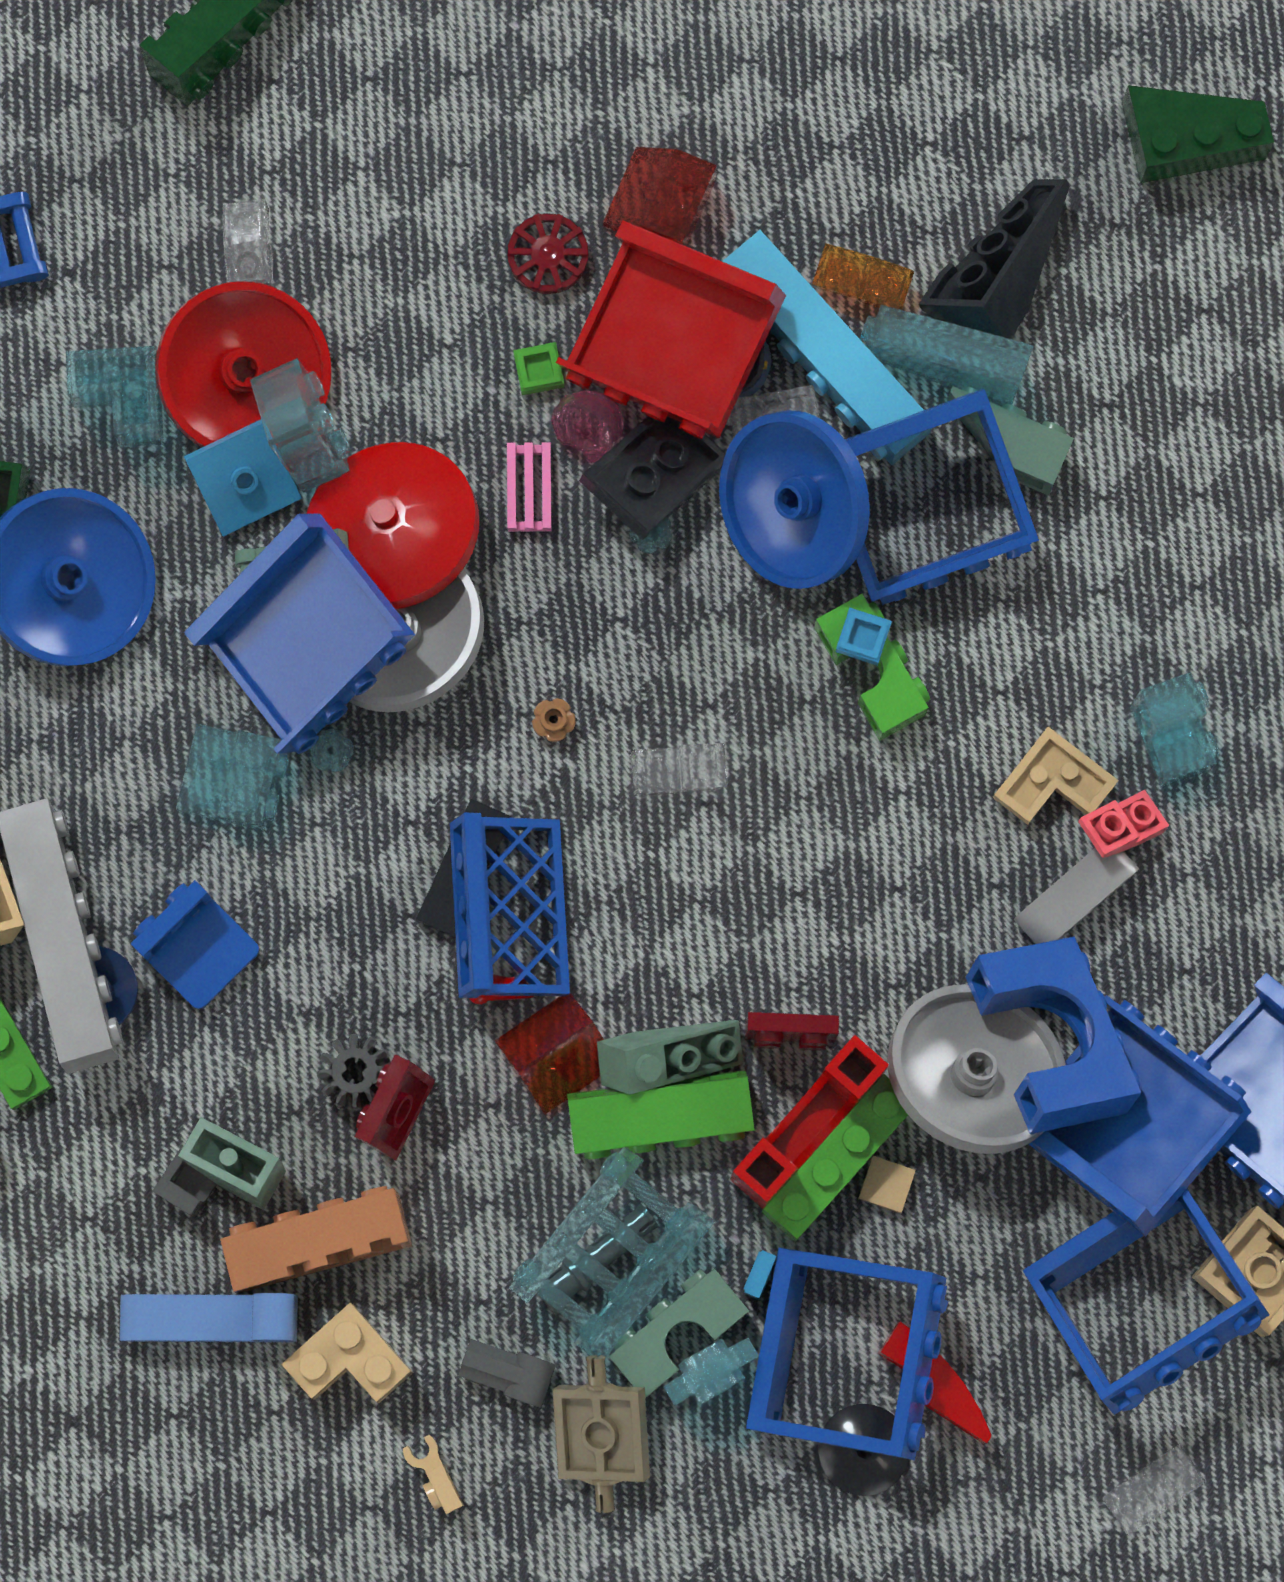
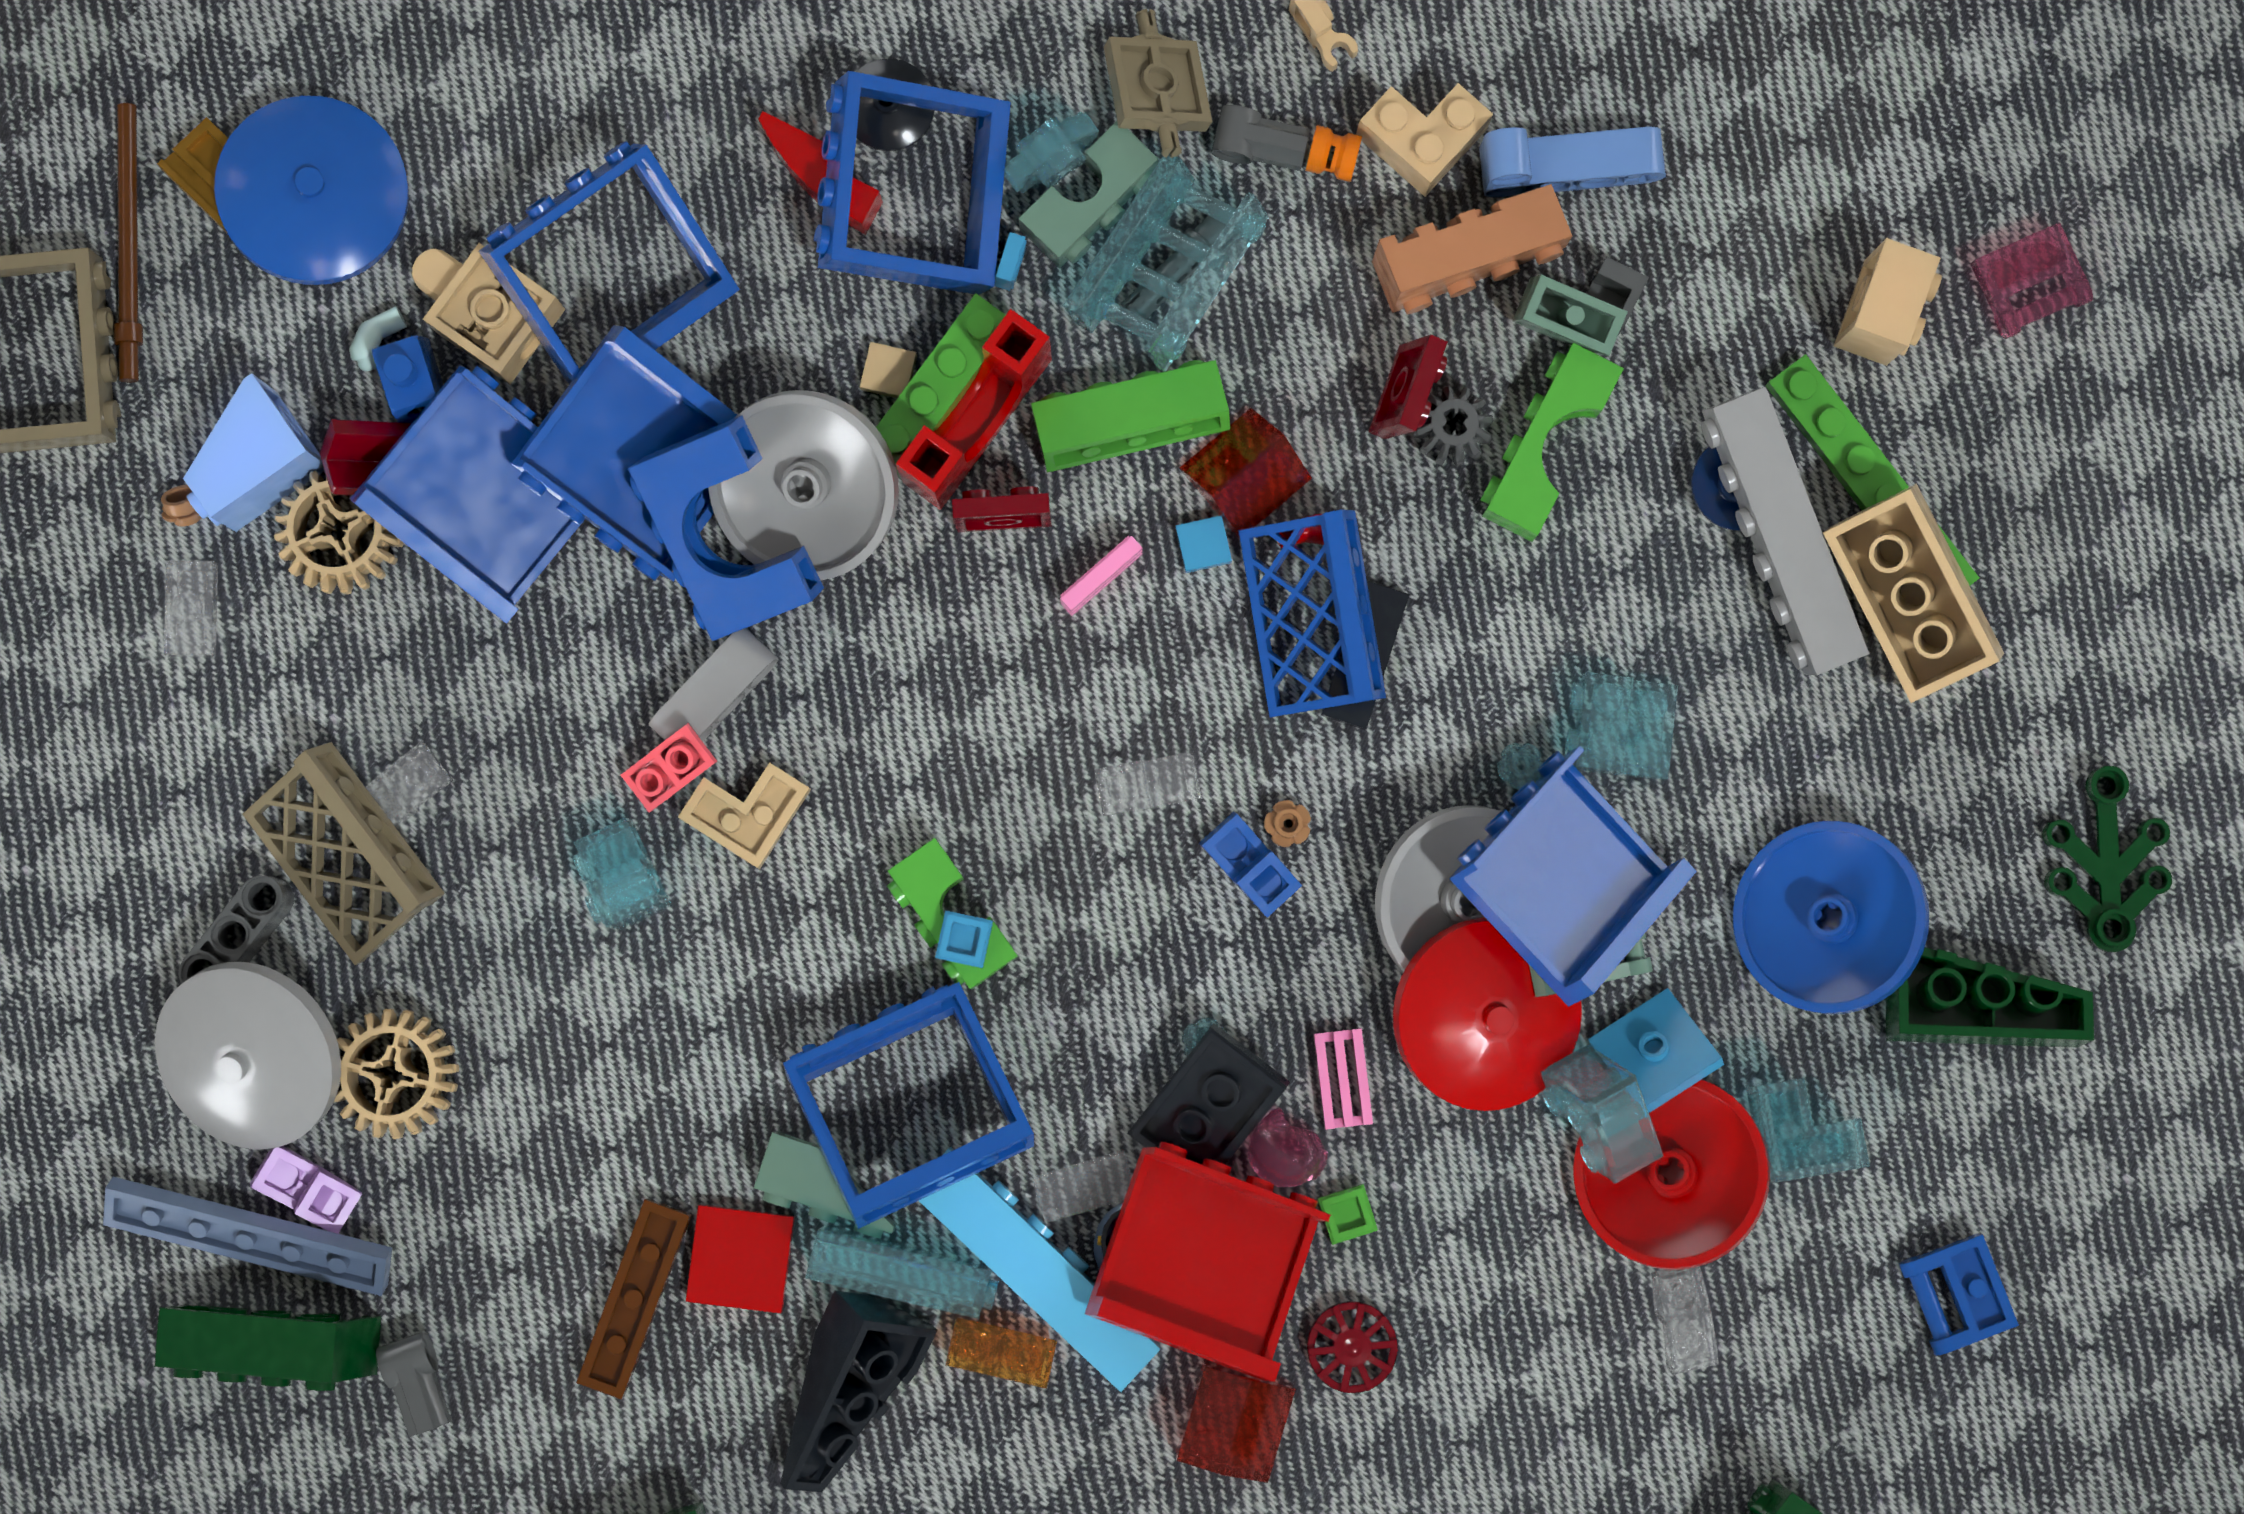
camera: 175 degrees right, 5 degrees up
blue bracket [130,880,260,1009] -> none
sand green slope [597,1020,743,1095] -> none
blue dish [719,410,870,589] -> none
clear slope [1102,1443,1205,1536] -> none
none -> reddish brown plate [576,1199,692,1400]
none -> red tile [685,1204,795,1314]
none -> bright pink tile [1060,536,1143,616]
none -> dark azure tile [1175,515,1232,573]
none -> blue slope [1199,811,1302,918]
none -> orange wheel [1305,125,1362,182]
none -> bright green arch [1480,342,1624,542]

